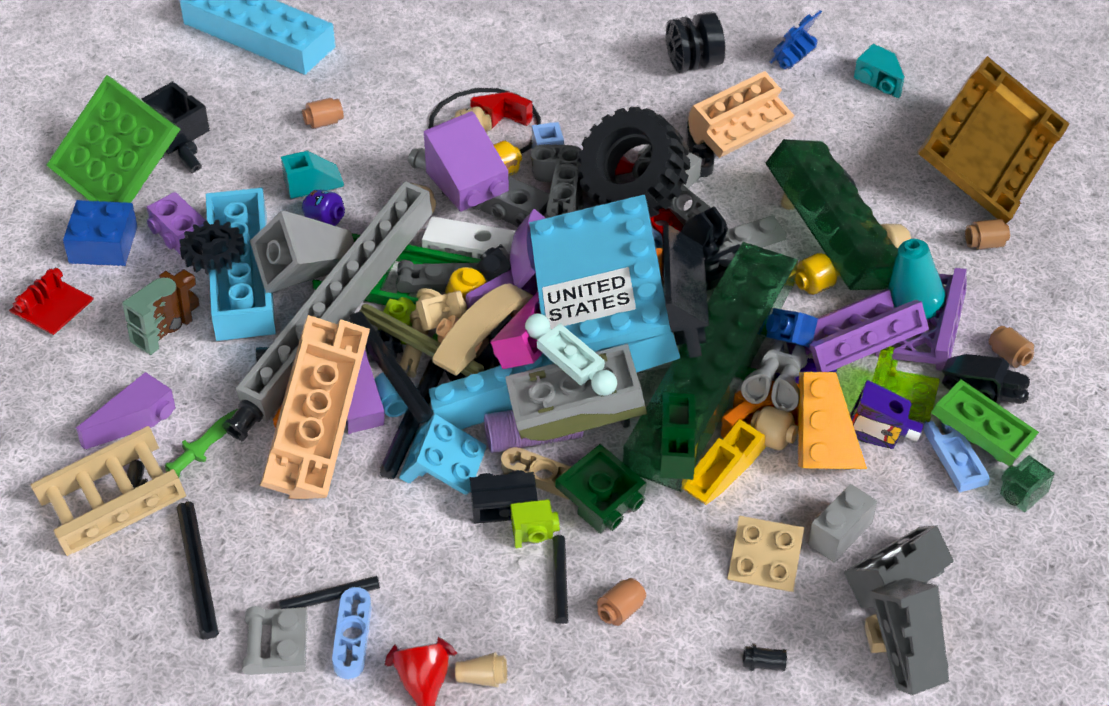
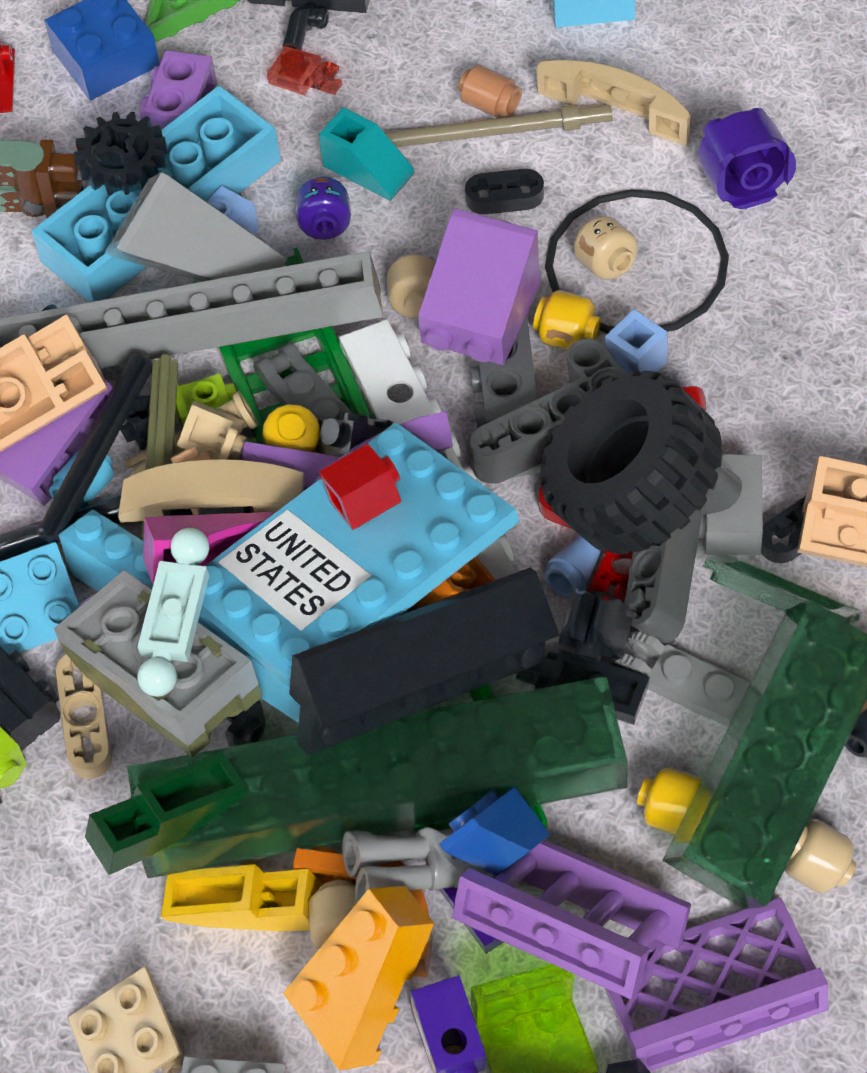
camera: 60 degrees right, 10 degrees up
red slope [470,92,532,128] -> none
dark green plate [555,444,647,534] -> none
teal cone [888,238,946,319] -> none
none -> clear red plate [267,46,342,96]
none -> red brick [319,443,401,530]
none -> dark tan bar [384,104,613,147]
none -> black beam [465,169,544,215]
none -> tan slope [537,60,691,146]
none -> dark purple brick [698,108,796,209]
none -> clear green piece [703,554,863,631]

